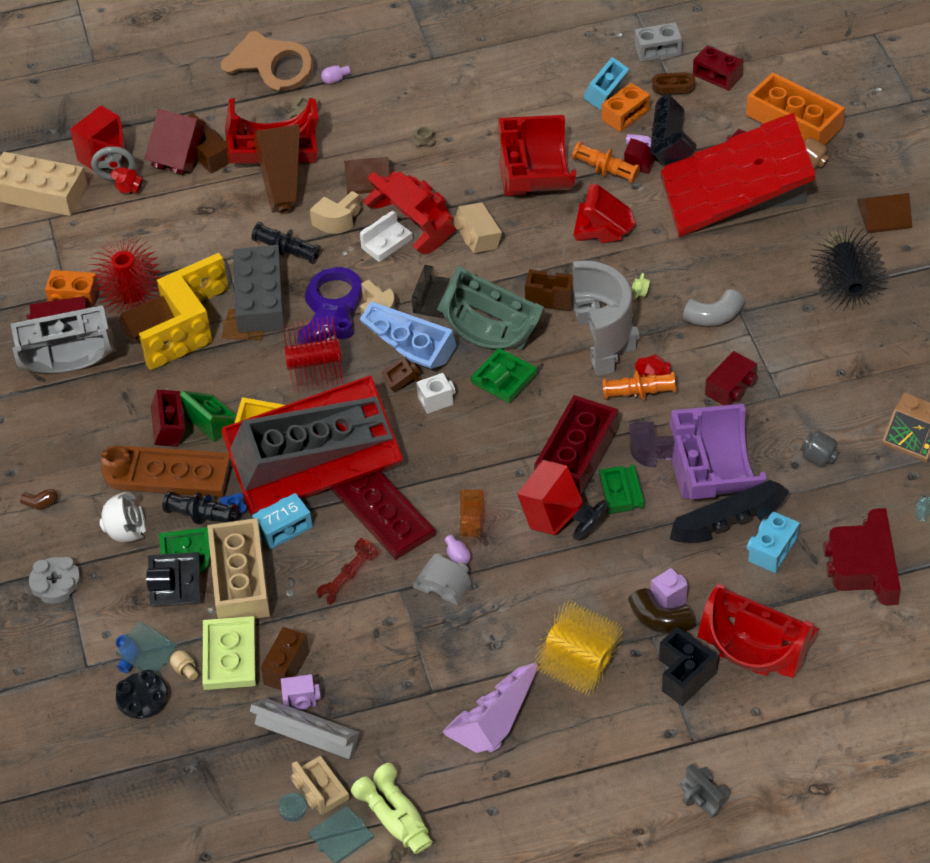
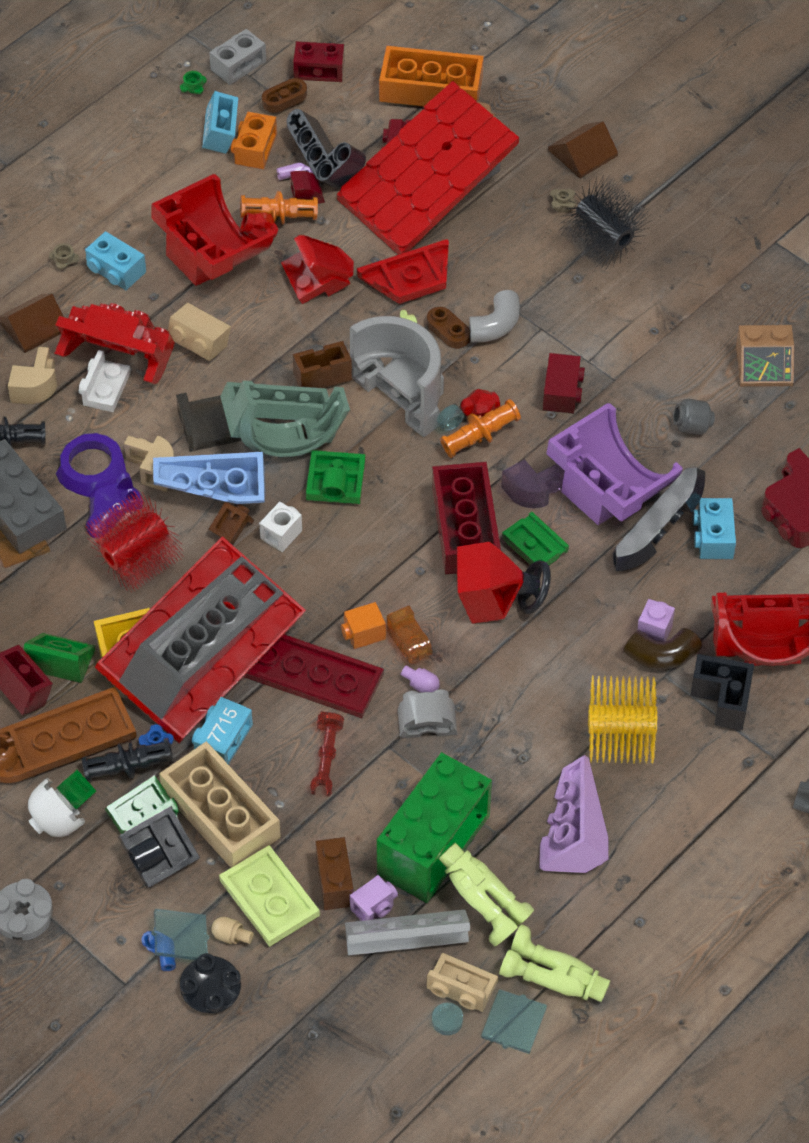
camera: 35 degrees left, 5 degrees up
none -> green tile [57,770,97,809]
none -> medium azure brick [85,231,146,290]
none -> green plate [180,71,207,94]
none -> red rock [240,212,278,240]
none -> orange brick [341,602,386,649]
none -> red wing [357,239,449,304]
none -> green hose [377,752,492,903]
none -> reddish brown plate [427,307,470,349]
none -> clear light blue tile [437,405,464,431]
none -> yellowish green piece [438,843,534,947]

